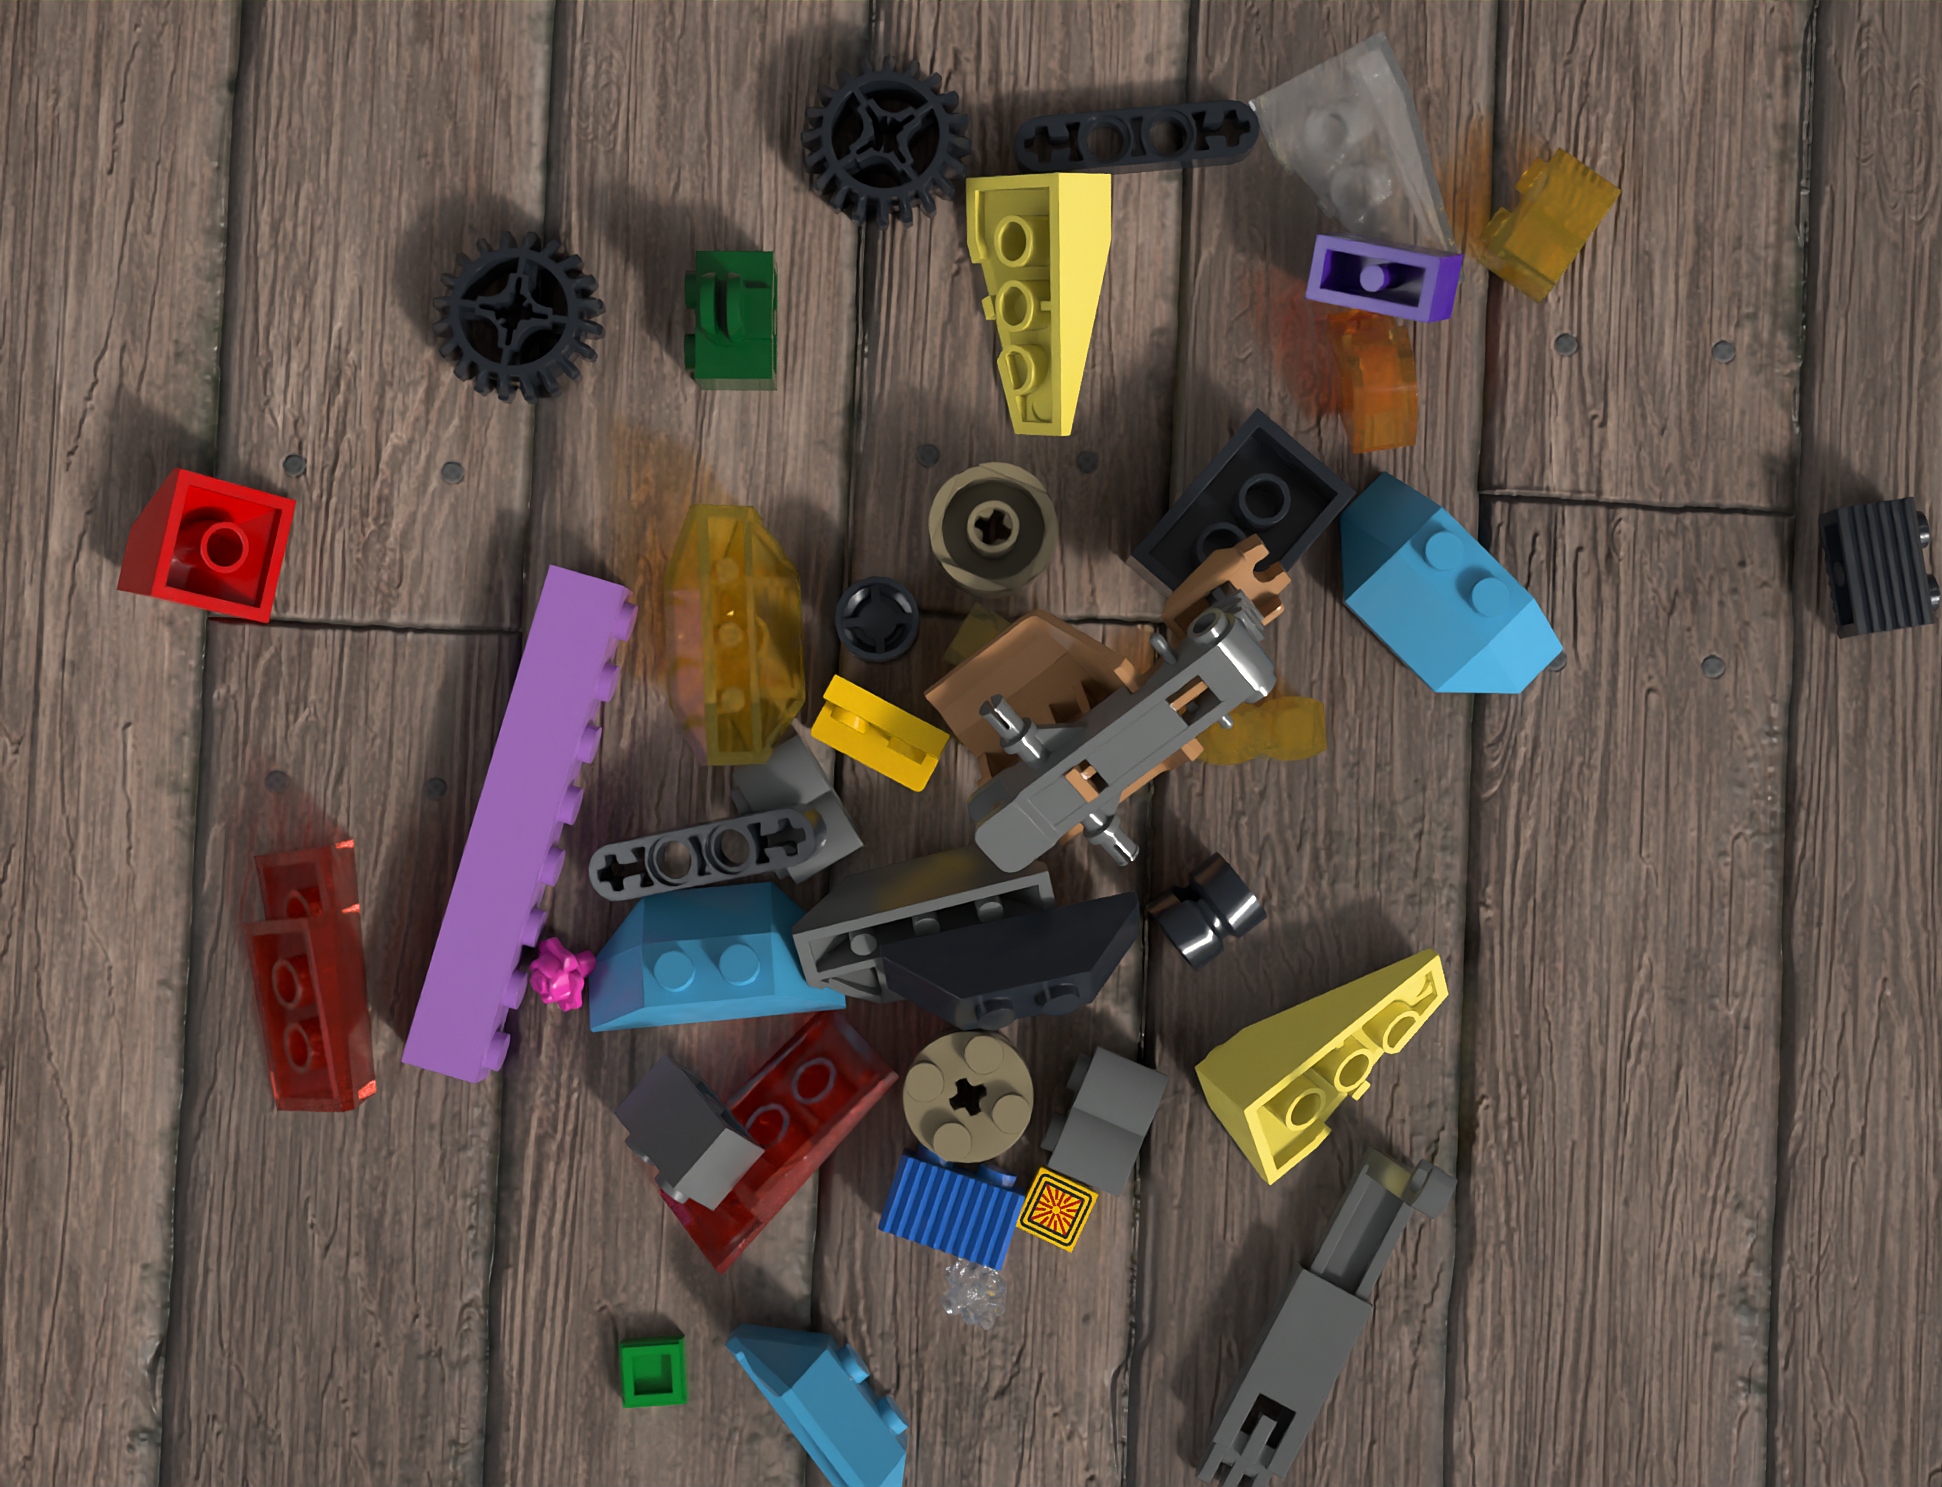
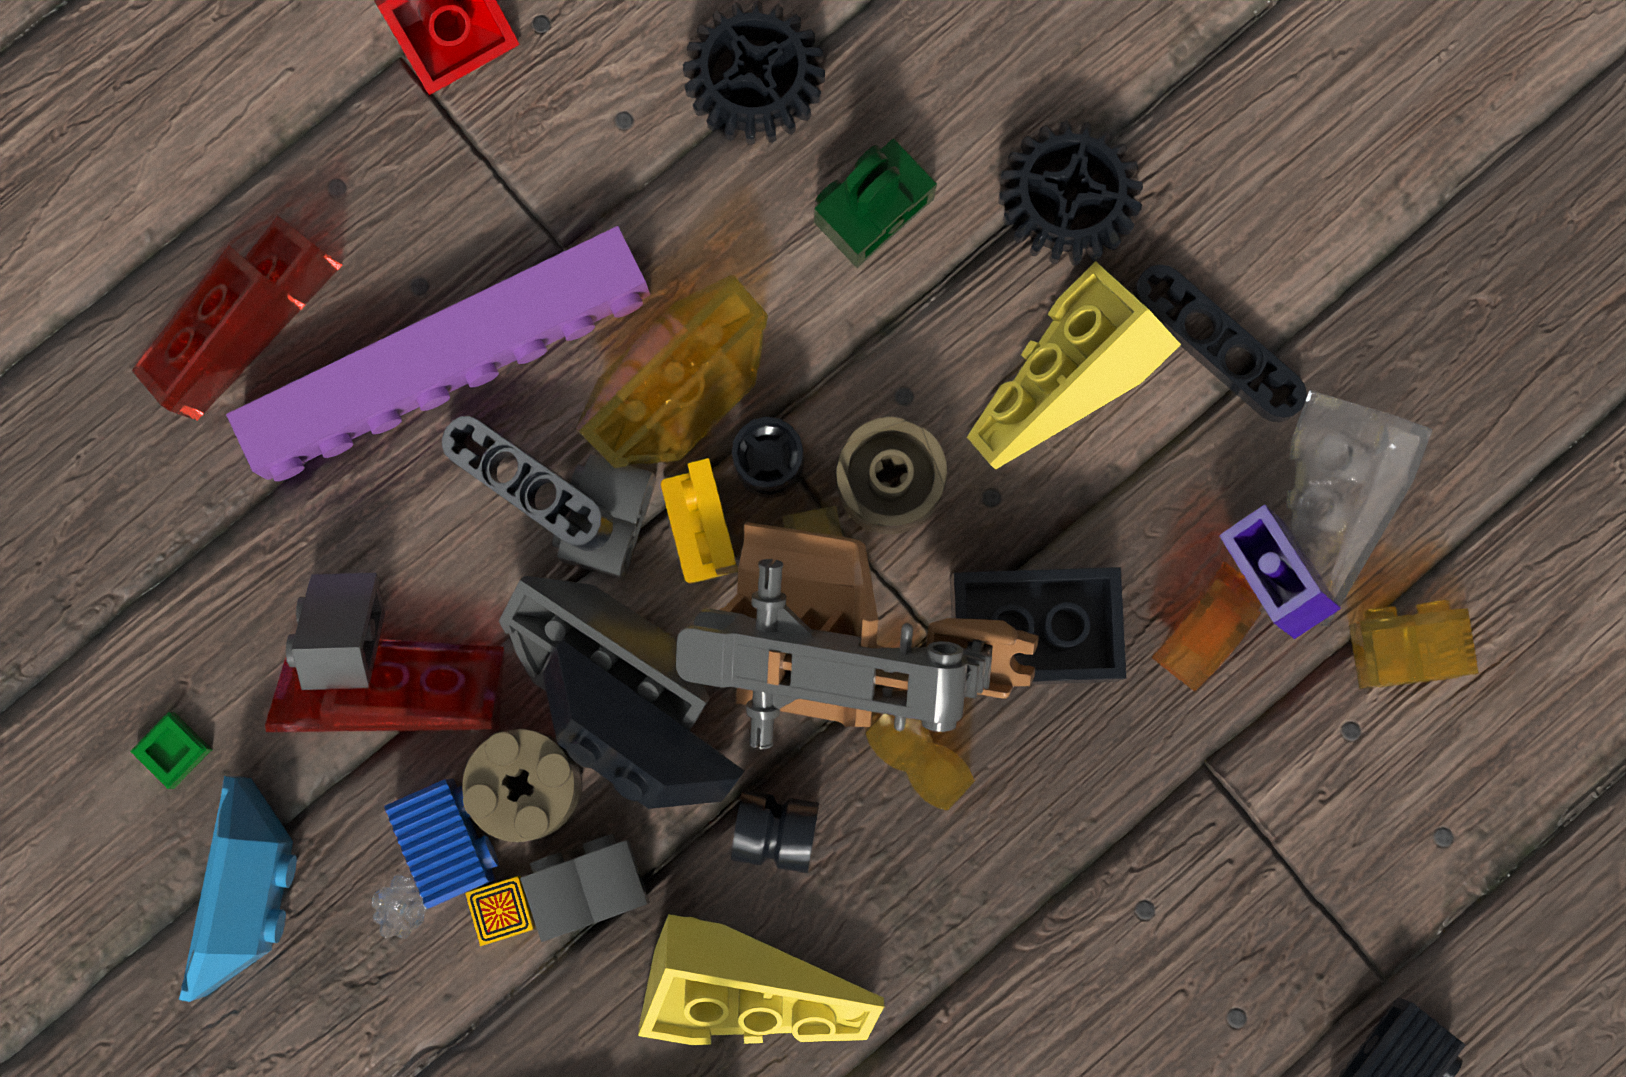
camera: 55 degrees right, 5 degrees down
dark pink plant [529,937,597,1012] -> none
dark azure wedge [589,882,847,1032] -> none
dark azure wedge [1338,471,1564,694] -> none

